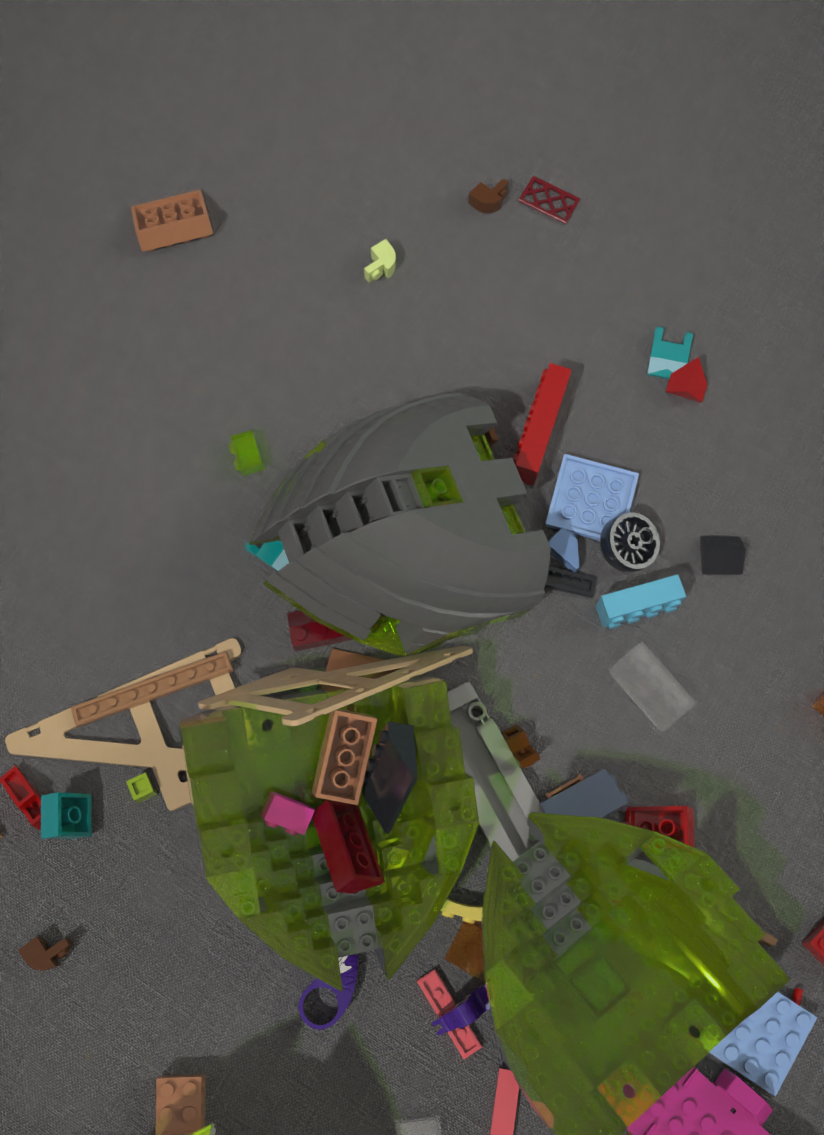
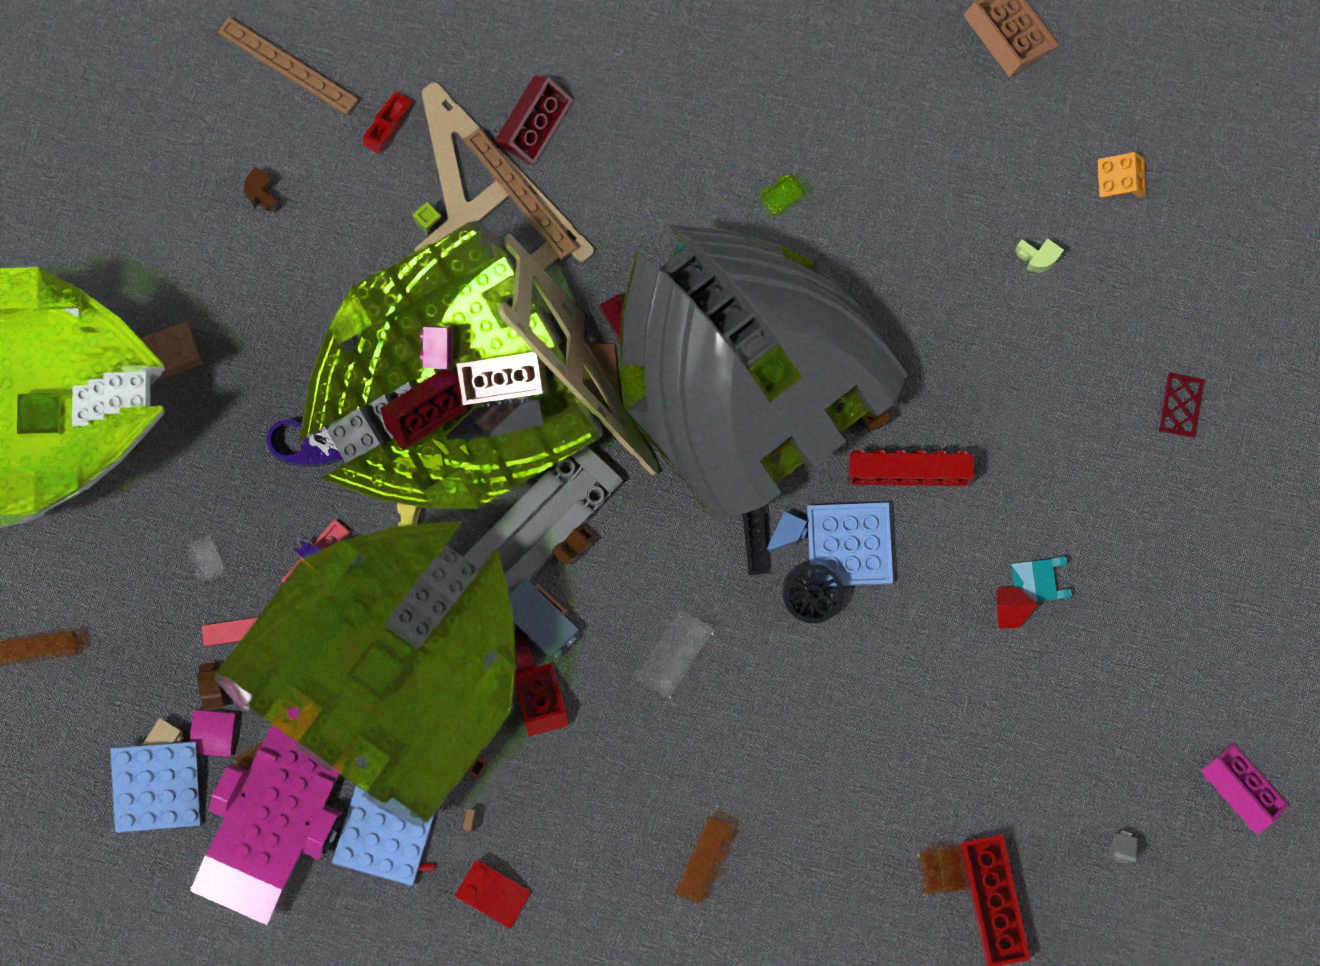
camera: 75 degrees right, 5 degrees up
teal brick [41,792,92,839] -> none
reddish brown brick [468,178,509,214] -> none
medium azure brick [595,574,686,629] -> none
black slope [700,536,746,575] -> none
none -> dark red slope [494,75,573,165]
none -> light orange bracket [1098,152,1146,198]

